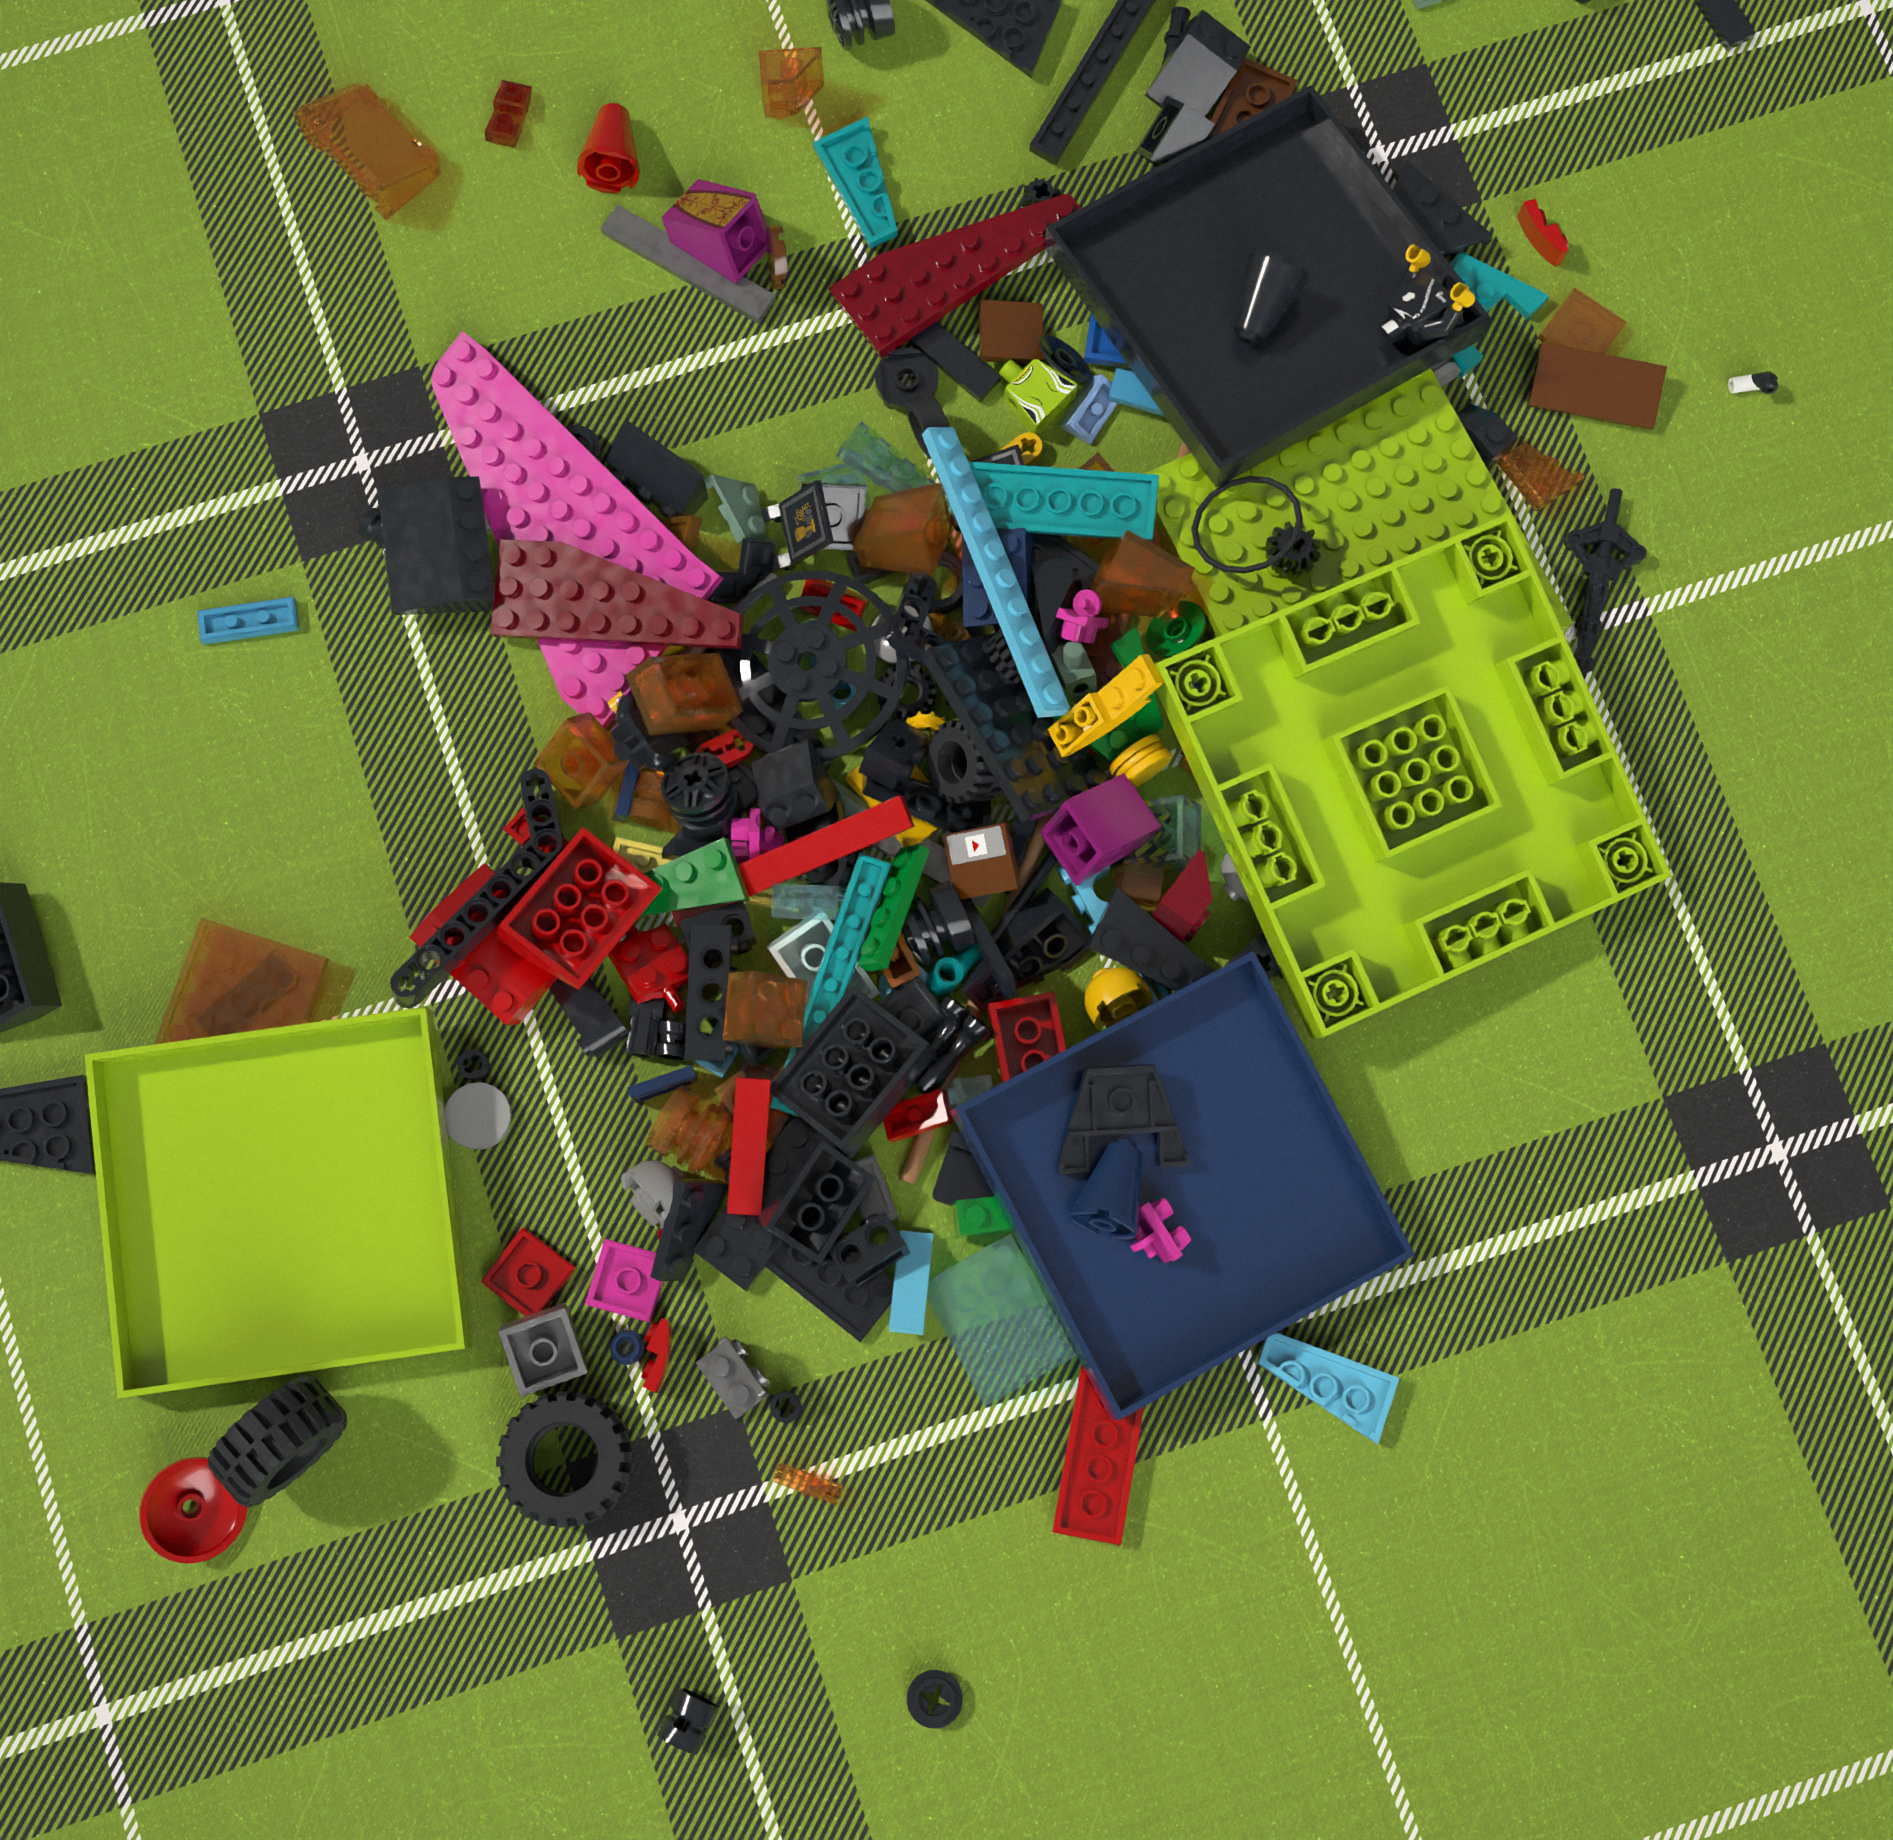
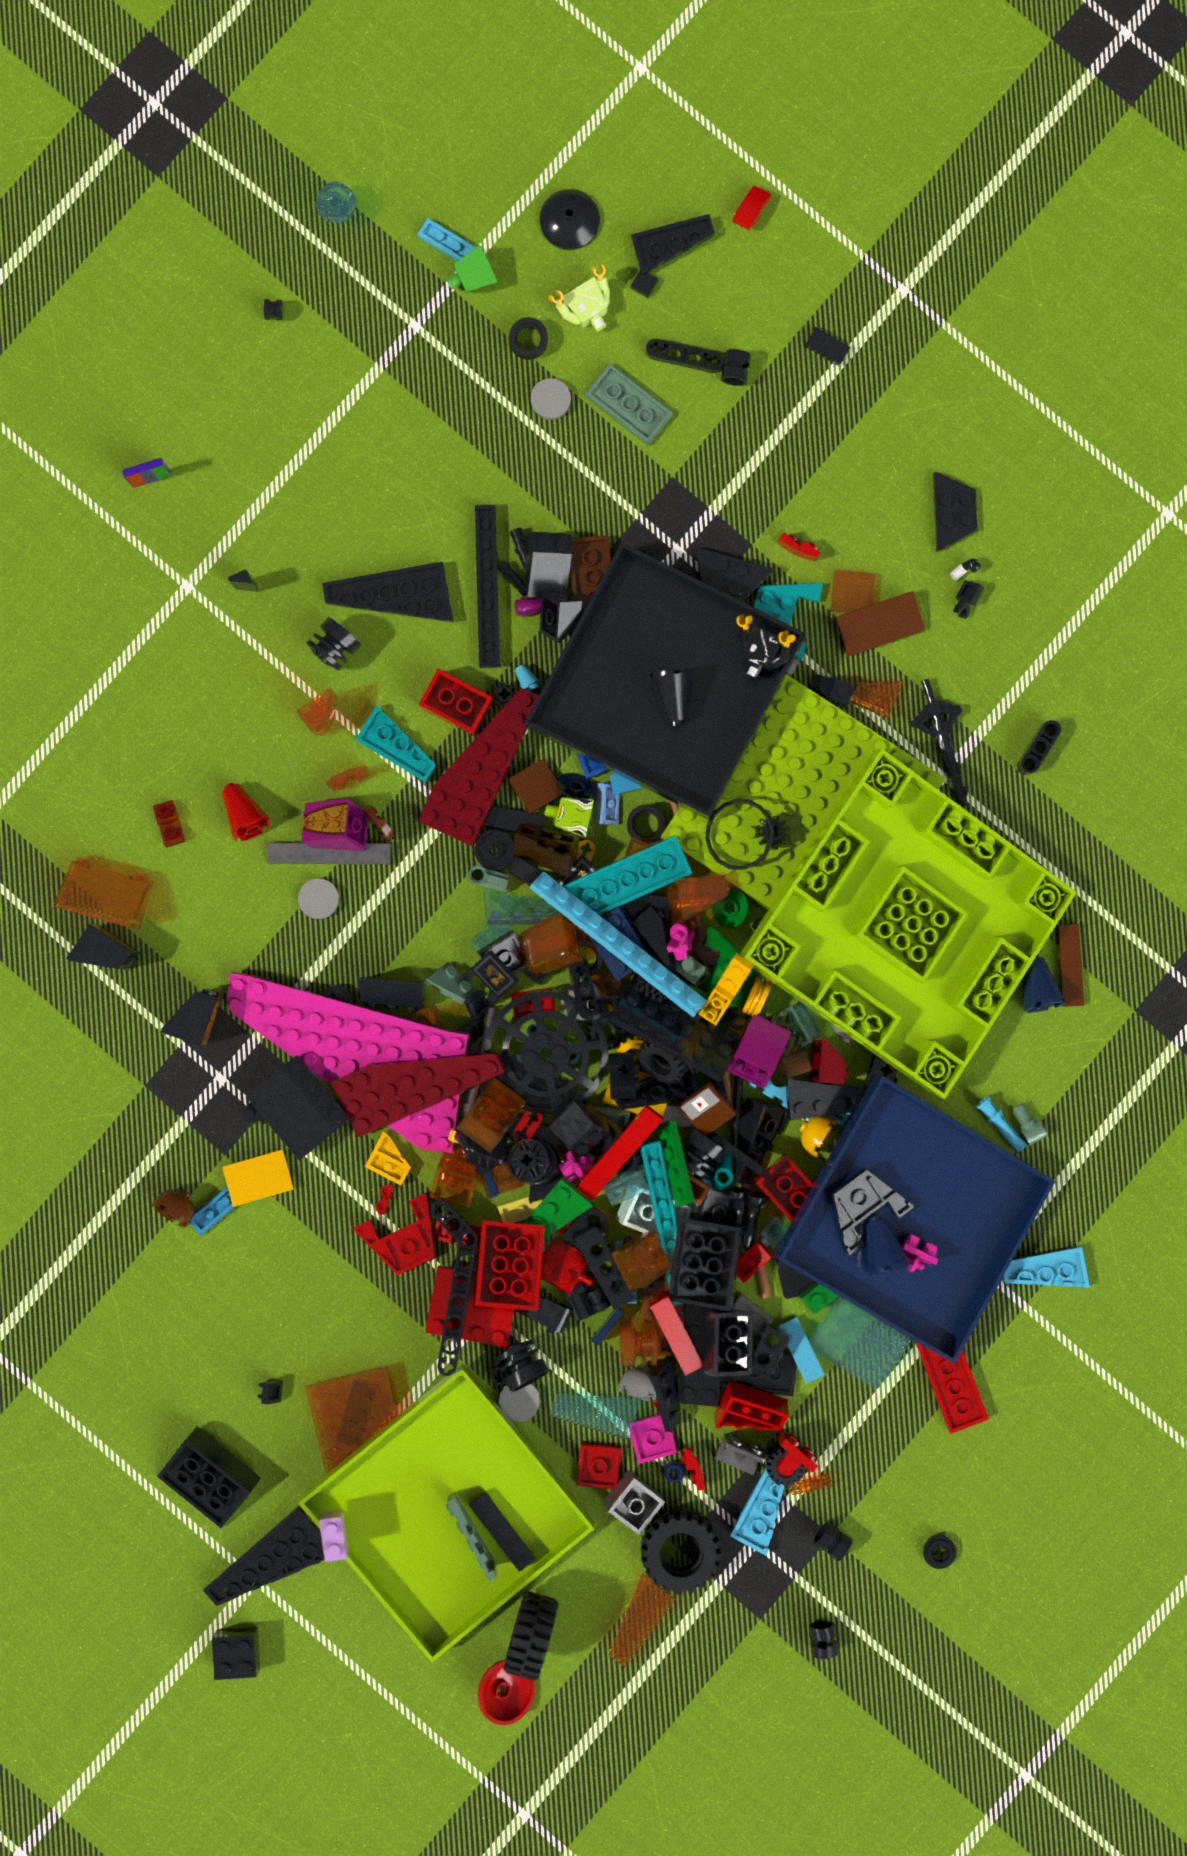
camera: 35 degrees left, 10 degrees up
none -> black slope [66,924,140,970]
none -> reddish brown cylinder [152,1189,195,1228]
none -> black slope [160,989,223,1045]
none -> yellow tile [222,1150,294,1207]
none -> black tile [257,1380,283,1405]
none -> light grey tile [298,878,339,919]
none -> lavender brick [319,1509,348,1562]
none -> clear orange slope [327,766,369,791]
none -> red wing [353,1192,435,1276]
none -> yellow wing [365,1131,411,1186]
none -> red piece [376,1184,394,1215]
none -> red brick [418,669,493,736]
none -> sand green wing [446,1492,497,1581]
none -> sand green piece [468,866,510,893]
none -> black tile [469,1491,536,1572]
none -> black wheel [494,1339,549,1392]
none -> black axle [498,562,526,597]
none -> dark brown wedge [513,823,580,877]
none -> magenta cone [515,597,541,617]
none -> medium azure cone [515,664,541,694]
none -> clear light blue wing [549,1394,640,1440]
none -> clear orange wing [609,1573,675,1668]
none -> black tyre [627,804,666,844]
none -> red wedge [714,1381,789,1431]
none -> medium azure wing [730,1467,784,1556]
none -> plate [766,1430,818,1487]
none -> black wheel [813,1521,853,1561]
none -> black wing [933,472,977,552]
none -> black plate [953,580,984,619]
none -> medium azure pin [975,1095,1027,1153]
none -> sand green pin [1012,1103,1047,1146]
none -> black beam [1017,720,1061,775]
none -> dark blue cone [1023,954,1065,1013]
none -> reddish brown tile [1057,924,1084,1007]

